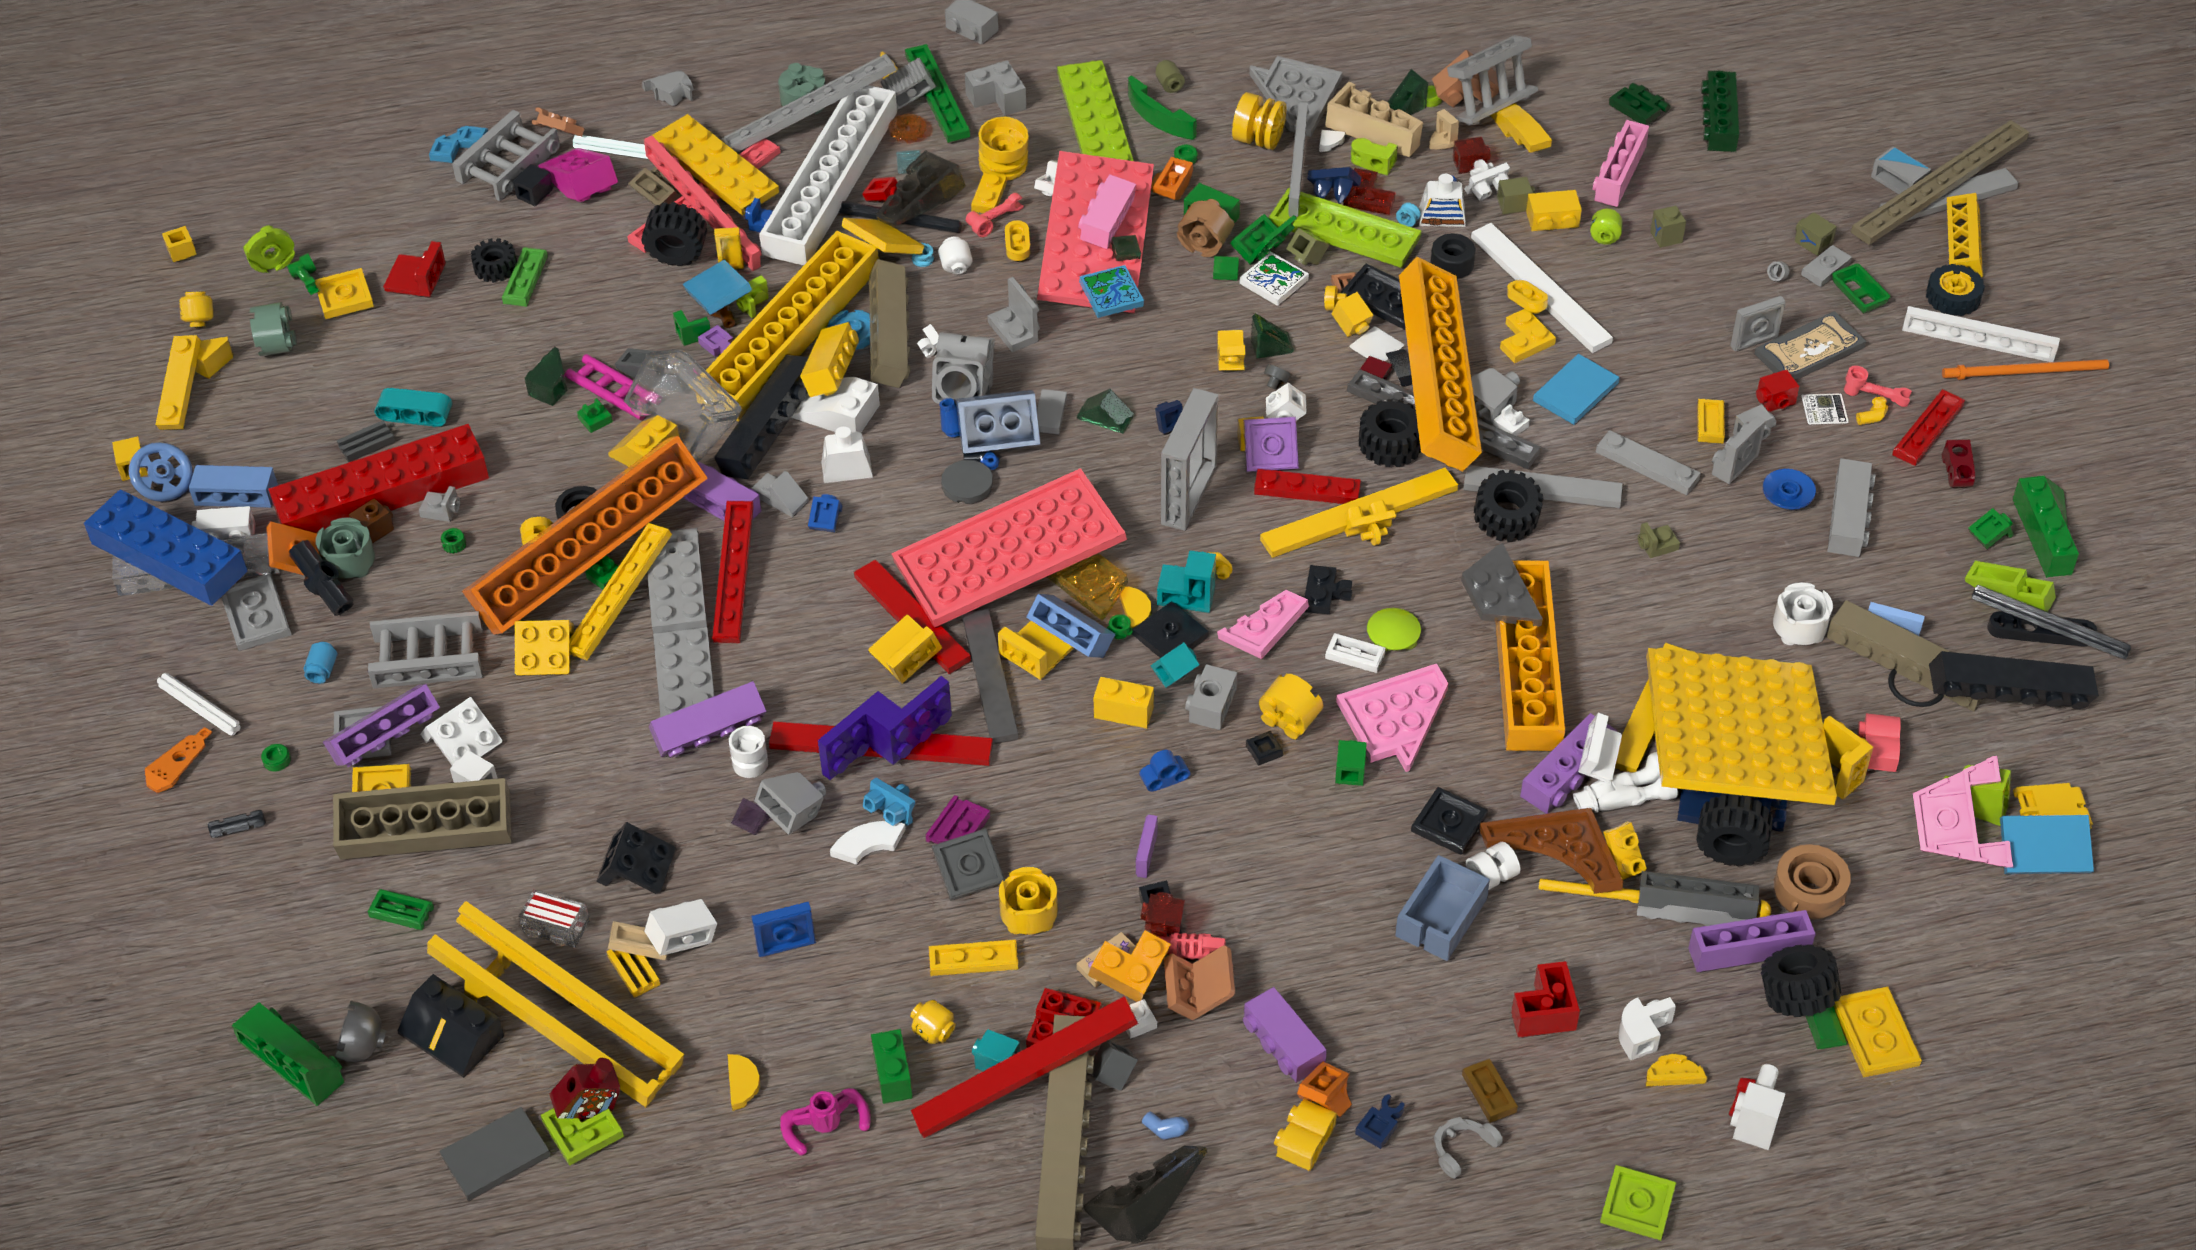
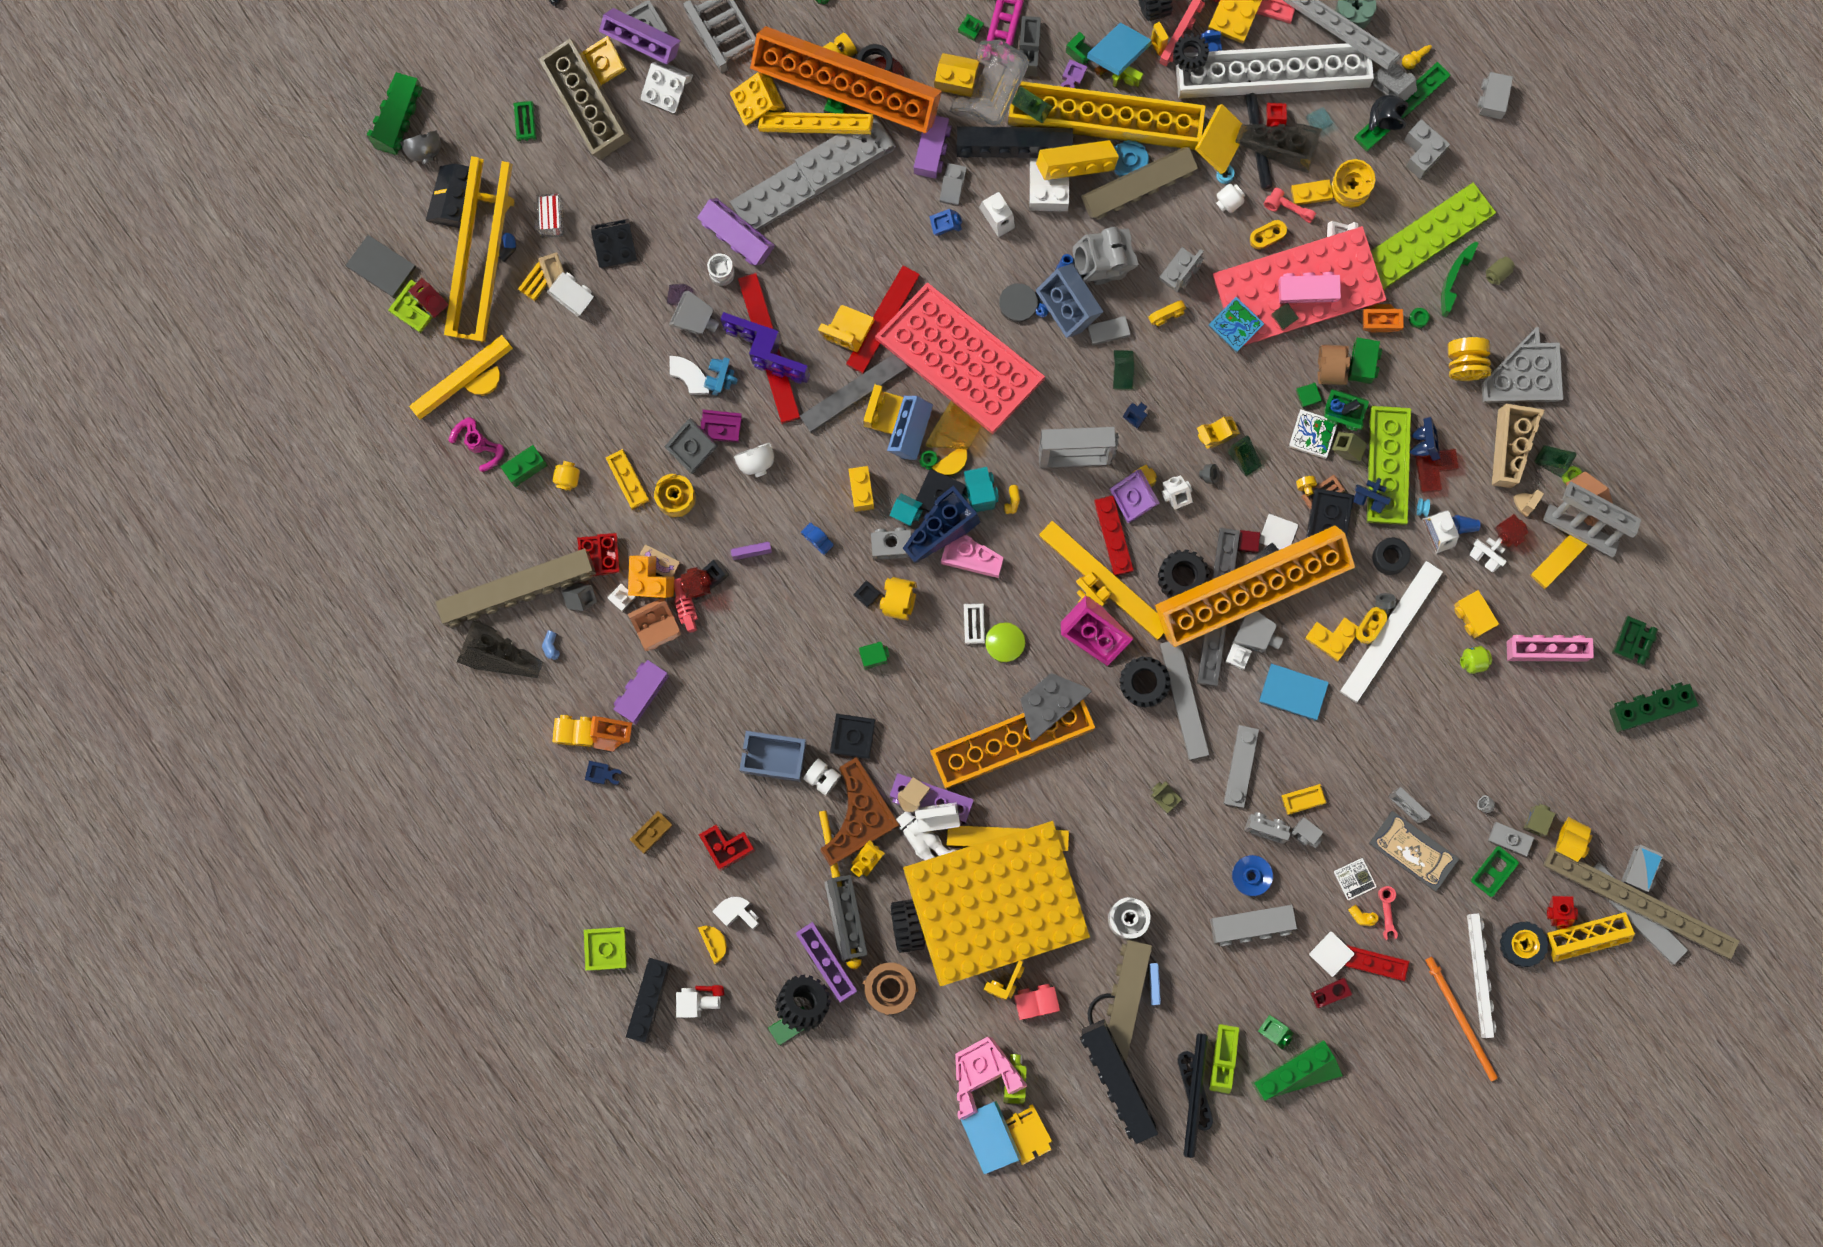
camera: 70 degrees right, 30 degrees up
white brick [450,750,497,783] -> none
red tile [712,501,754,643] -> none
blue plate [751,902,816,957] -> none
clear orange gear [889,114,927,143] -> none
red tile [911,996,1139,1138] -> none
white tile [917,324,939,358] -> none
teal brick [972,1029,1020,1071] -> none
light grey tile [1288,102,1308,217] -> none
black plate [1304,565,1352,615] -> none
white tile [1319,130,1345,152] -> none
yellow brick [1331,292,1374,337] -> none
bright pink wing [1336,663,1448,772] -> none
lime leg [1351,138,1398,175] -> none
light grey piece [1434,1117,1502,1179] -> none
olive brick [1497,177,1535,214] -> none
olive brick [1650,206,1686,248] -> none
red brick [1756,369,1800,412] -> none
yellow tile [1834,987,1922,1078] -> none
none -> yellow tile [409,335,513,420]
none -> black brick [626,958,671,1043]
none -> white cylinder [734,443,774,477]
none -> tan tile [898,777,930,812]
none -> dark blue wedge [903,486,981,563]
none -> clear green slope [1011,86,1053,123]
none -> dark pink slope [1061,595,1133,666]
none -> yellow plate [1148,300,1187,326]
none -> black tyre [1173,33,1209,72]
none -> white sticker [1309,932,1354,977]
none -> arm [1330,399,1361,416]
none -> dark blue hips [1354,478,1391,513]
none -> black piece [1369,95,1408,131]
none -> dark grey tile [1375,593,1396,614]
none -> red brick [1547,896,1578,929]
none -> yellow brick [1555,817,1593,862]

